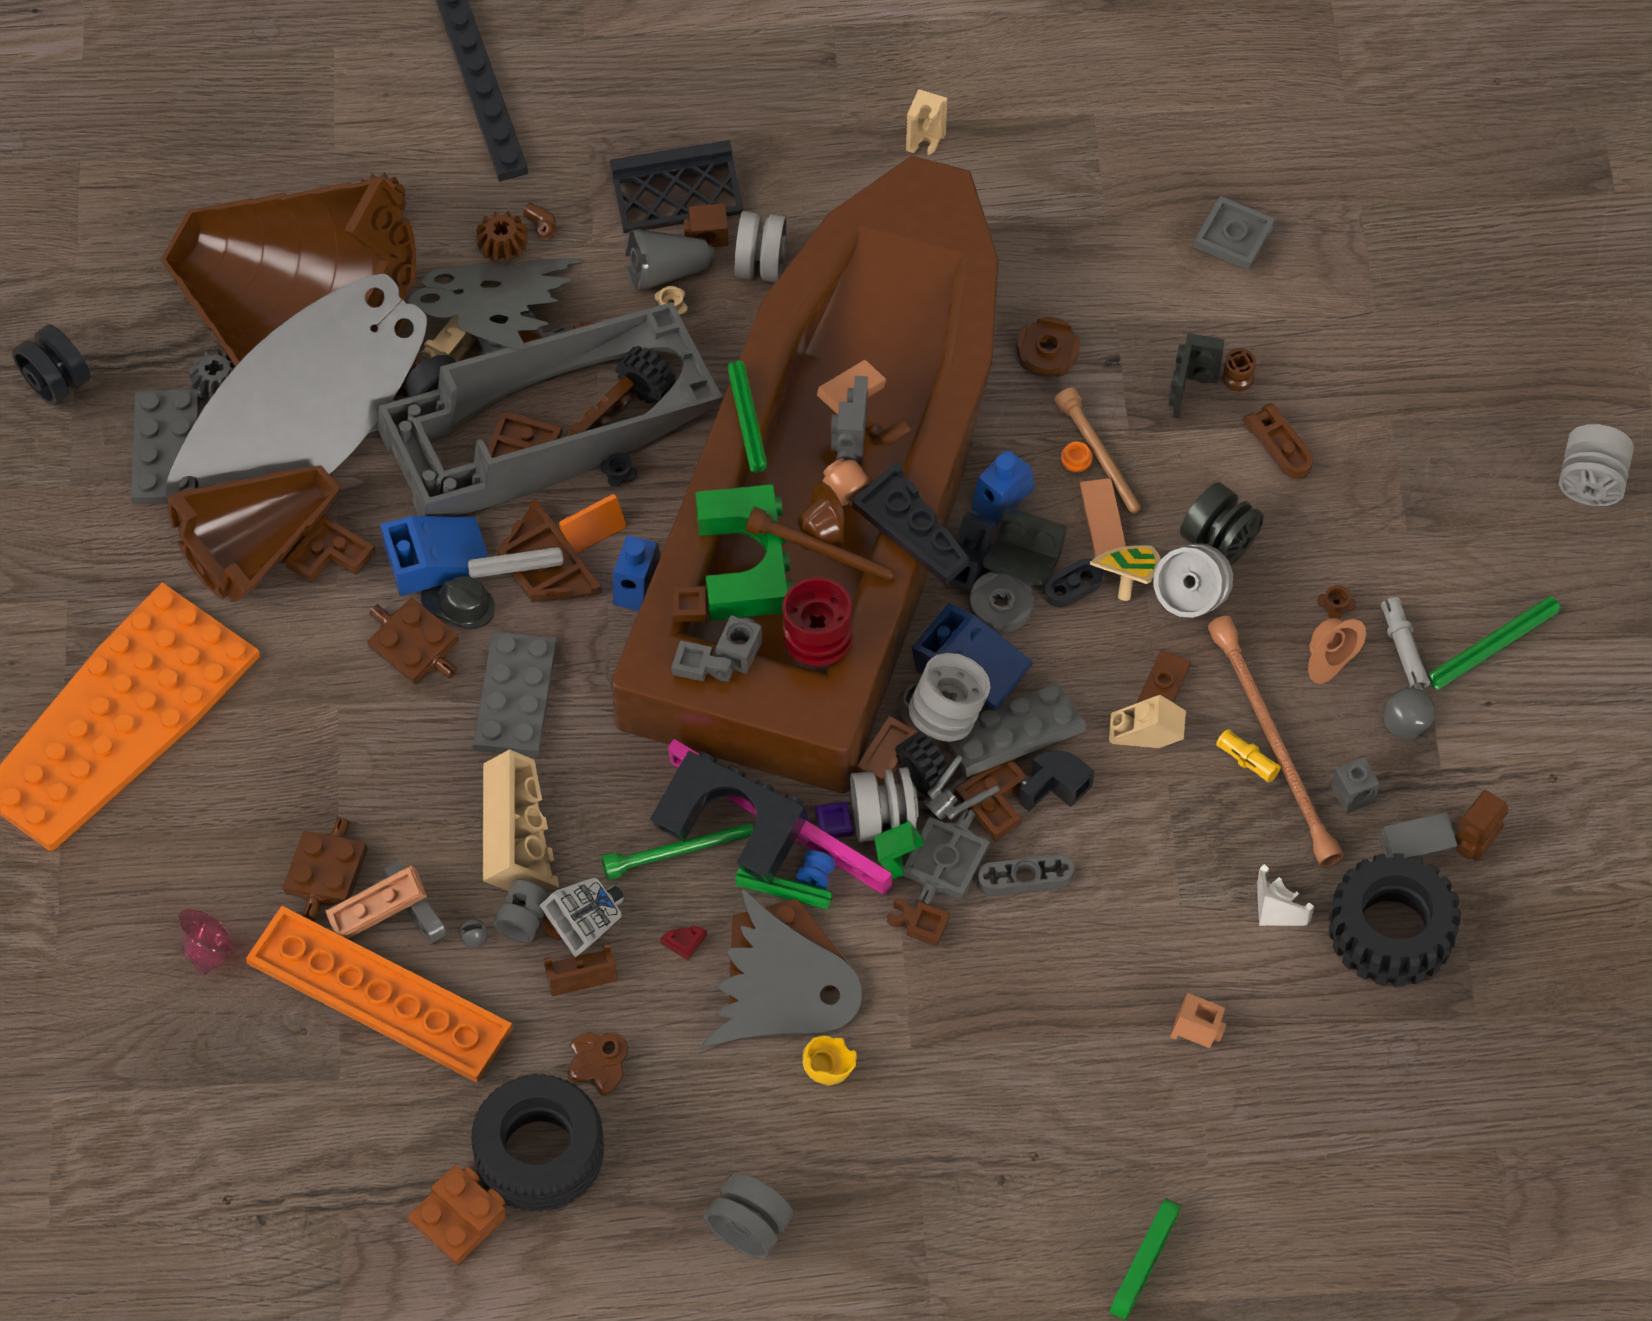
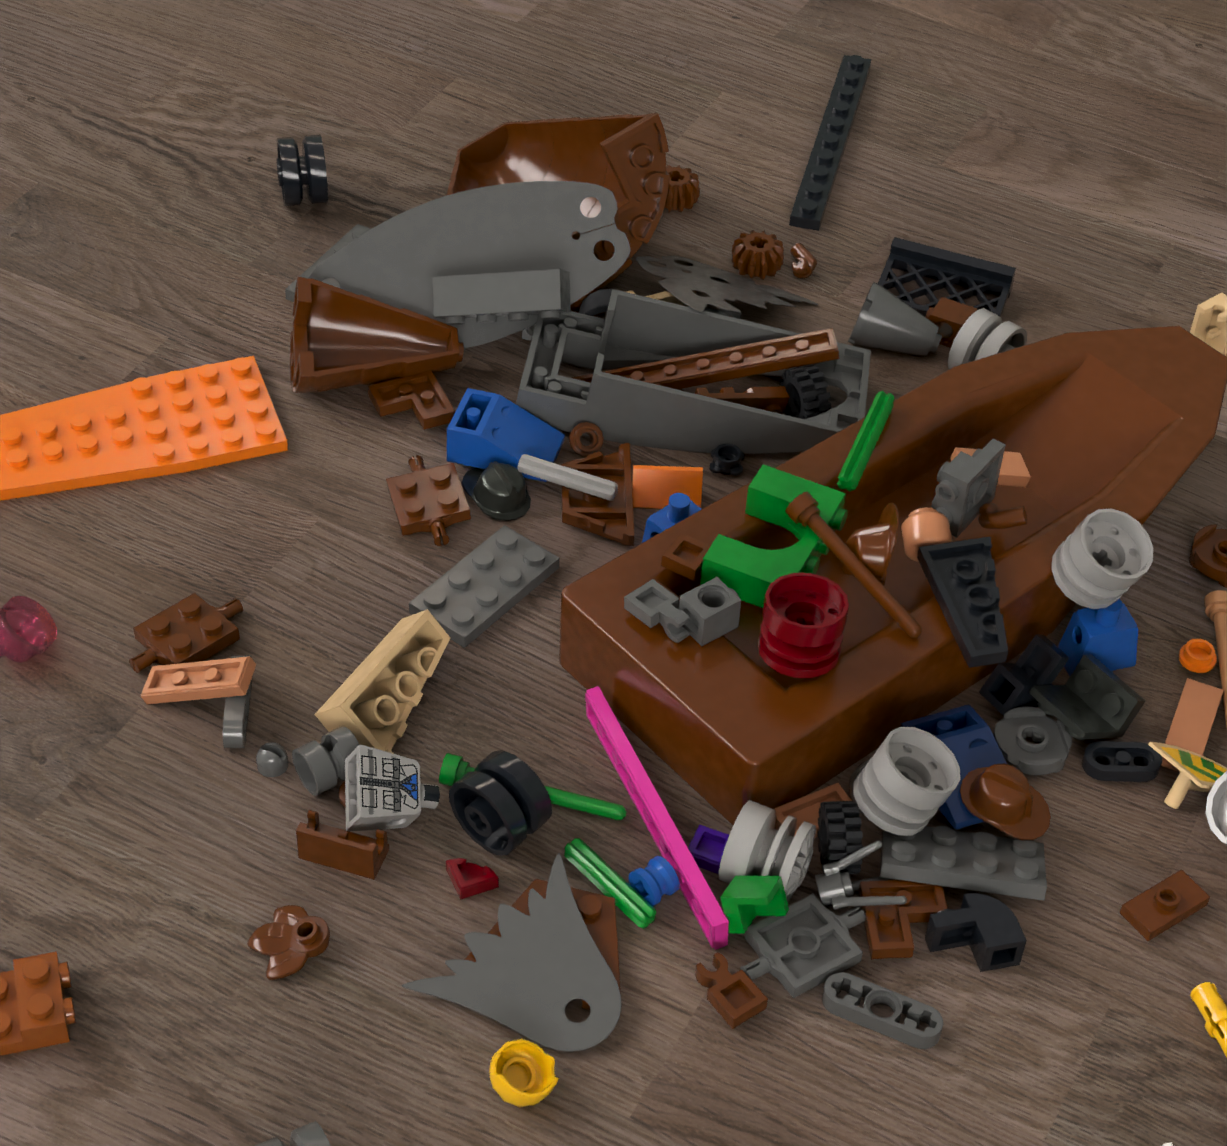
camera: 30 degrees right, 15 degrees down
orange plate [246,906,513,1083] -> none
black tyre [471,1074,604,1212] -> none
black arch [650,750,808,885] -> none
tan plate [655,286,688,315] -> none
tan slope [1109,695,1186,748] -> none
none -> dark grey brick [433,269,571,325]
none -> black wheel [449,750,552,856]
none -> reddish brown plate [569,422,603,456]
none -> reddish brown tile [571,328,839,389]
none -> reddish brown piece [960,763,1051,840]
none -> light grey wheel [1051,509,1154,609]

